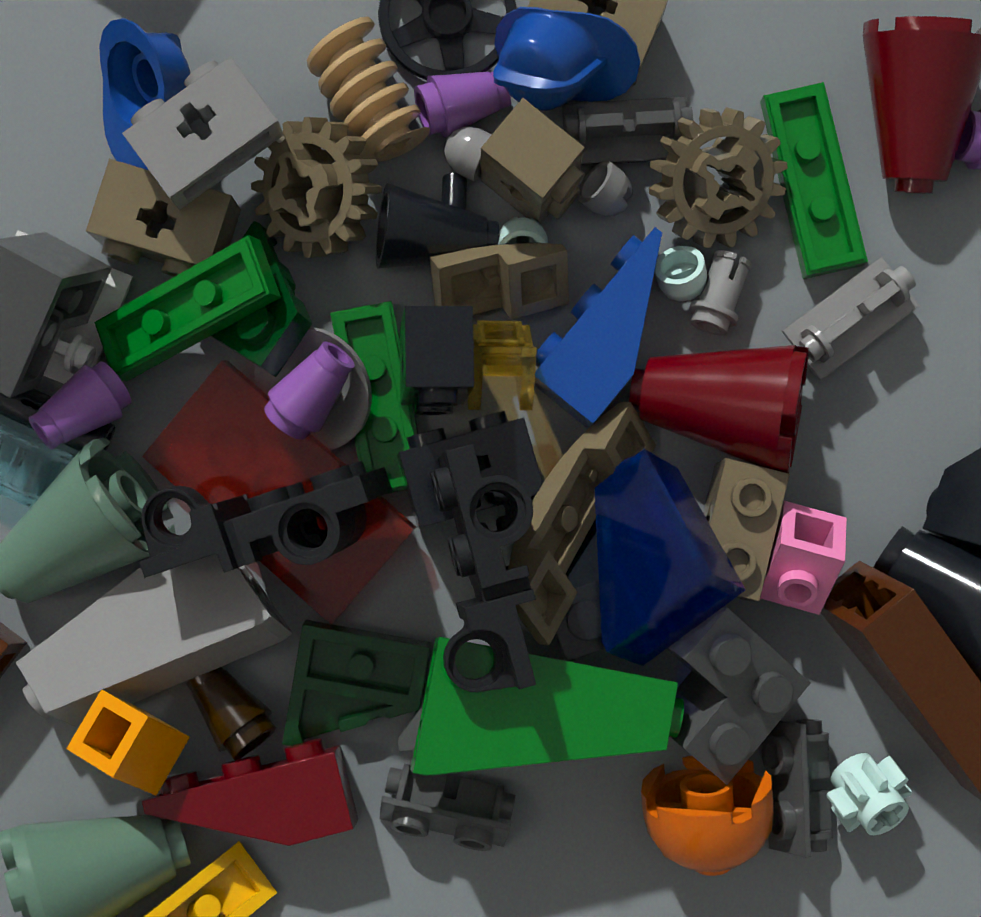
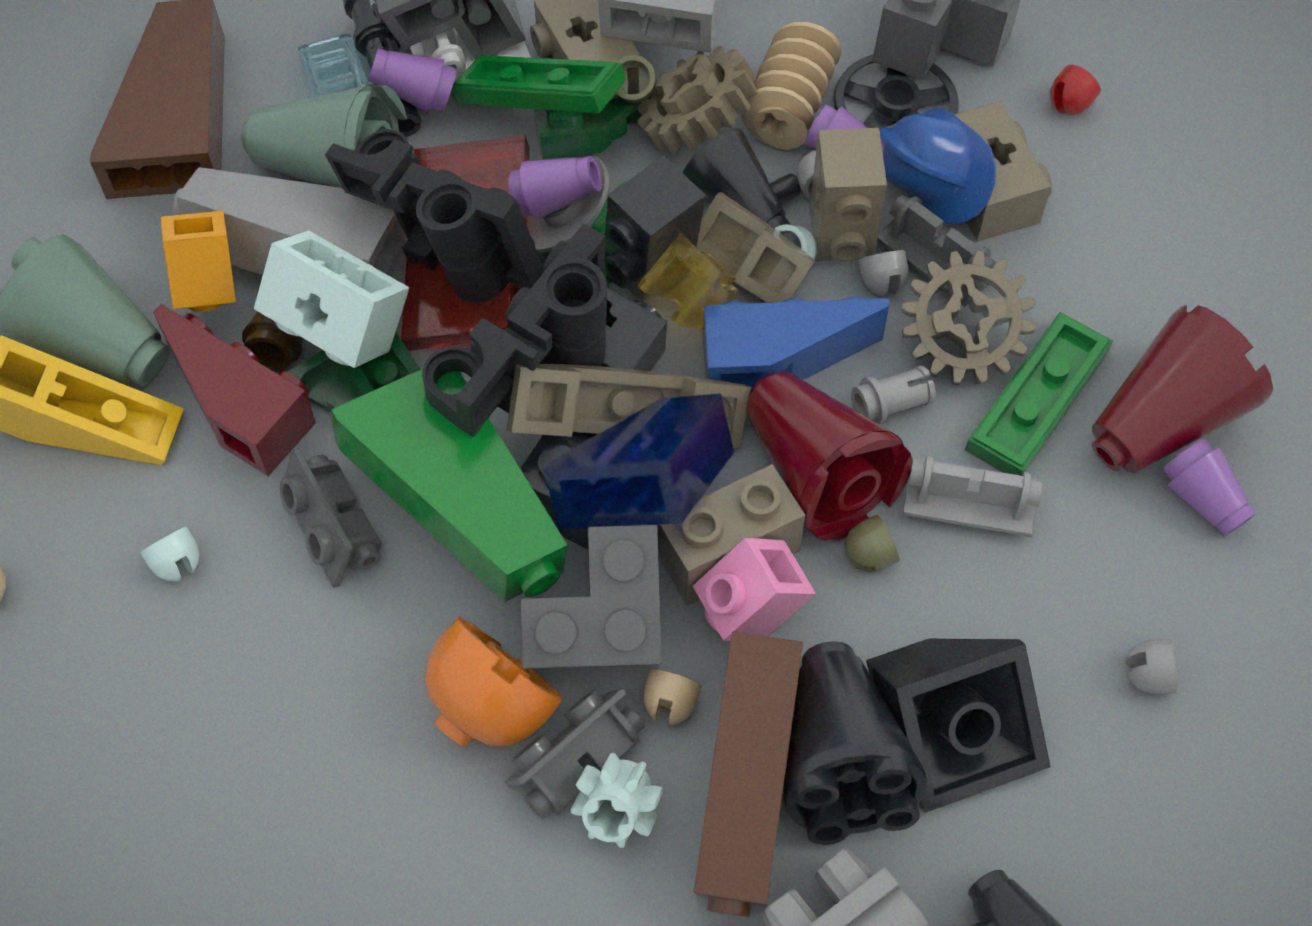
camera: 50 degrees right, 25 degrees down
light aqua hinge [655,246,707,302] -> none
none -> light aqua brick [254,230,409,368]
none -> olive hinge [615,55,656,104]
none -> tan hinge [643,670,701,725]
none -> olive hinge [845,515,900,572]

